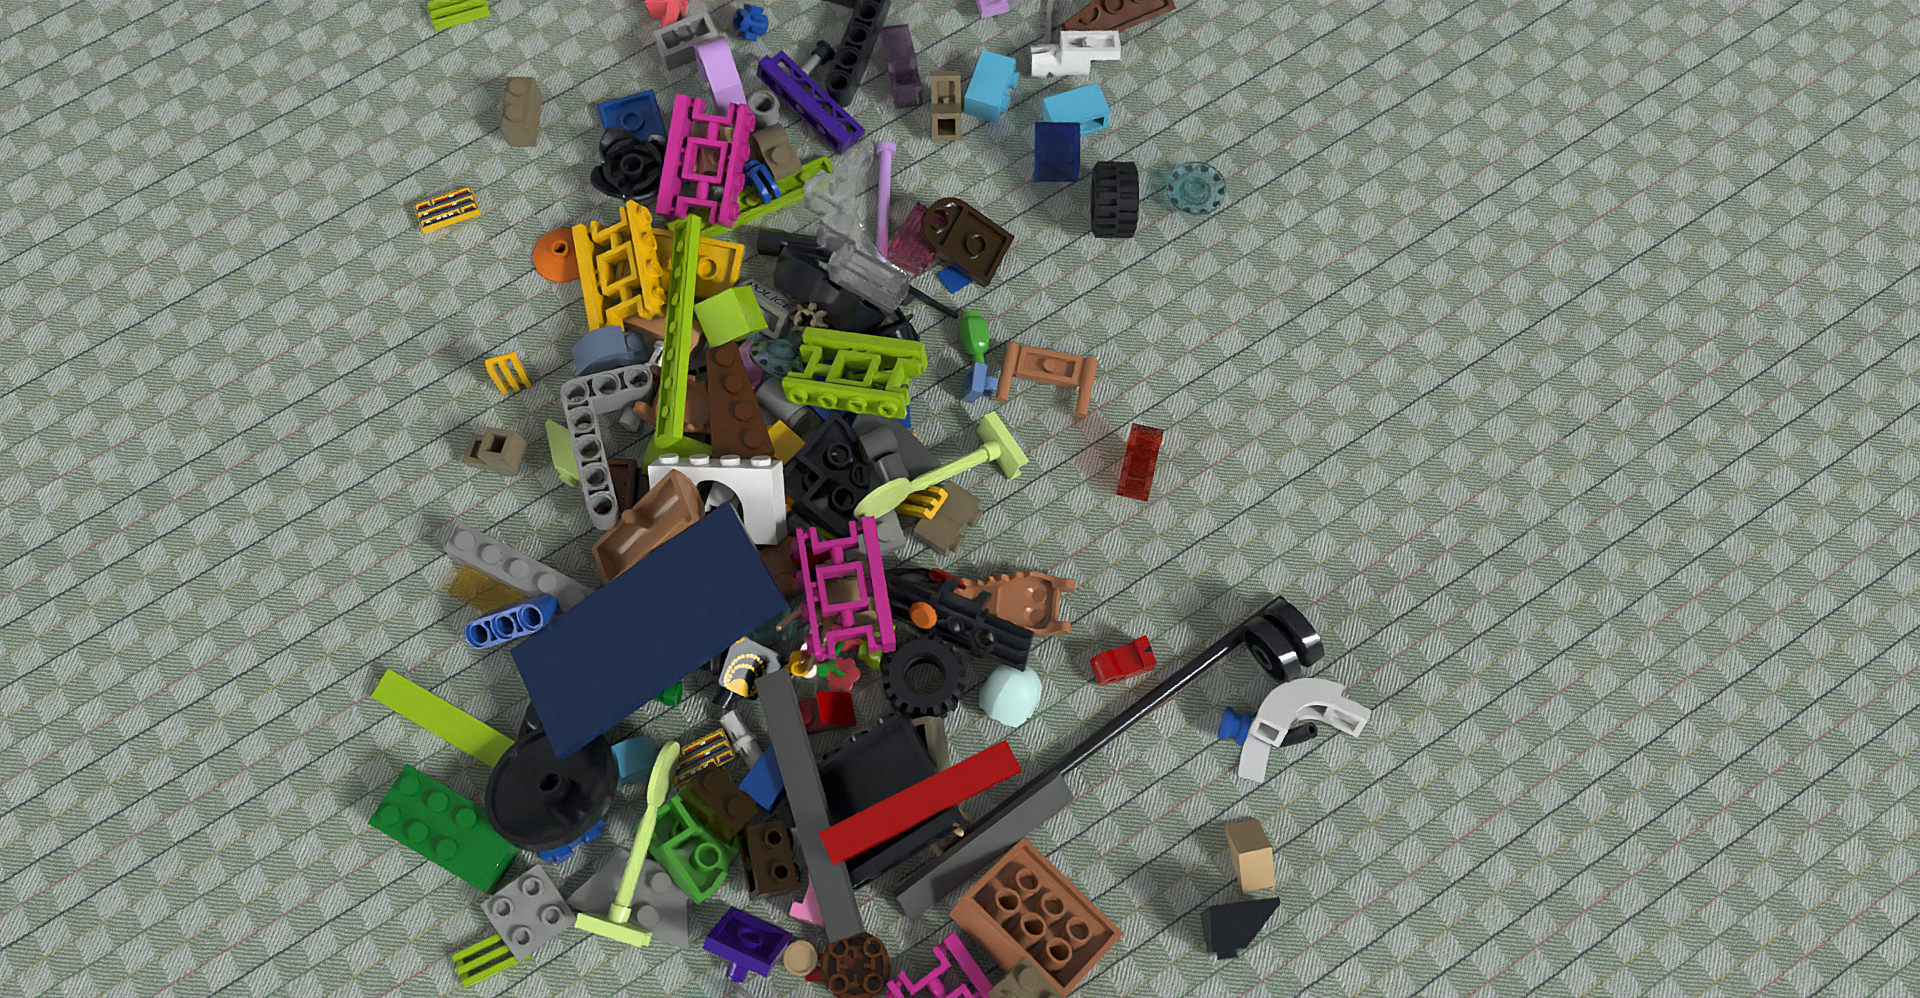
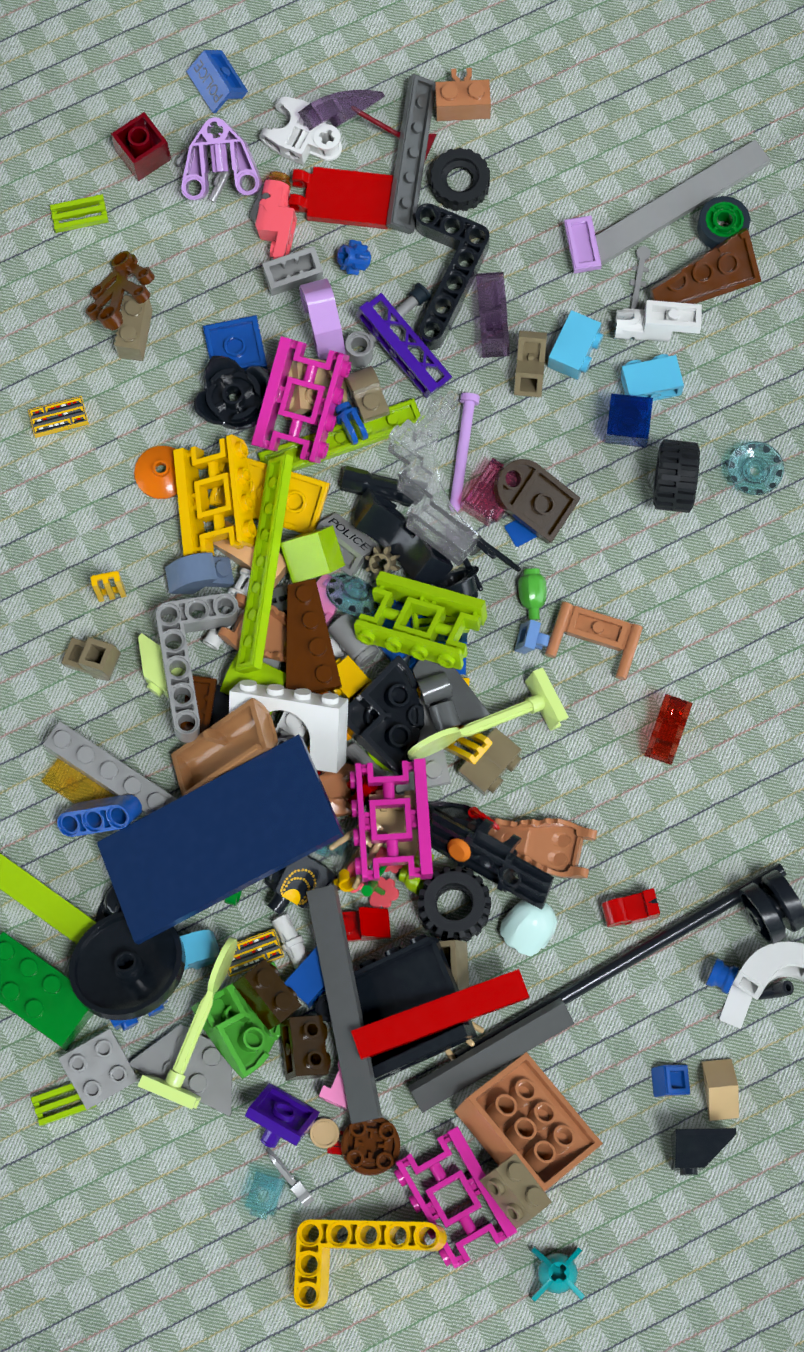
camera: 10 degrees right, 5 degrees up
none -> reddish brown plant [85,251,155,331]
none -> blue slope [651,1065,690,1097]

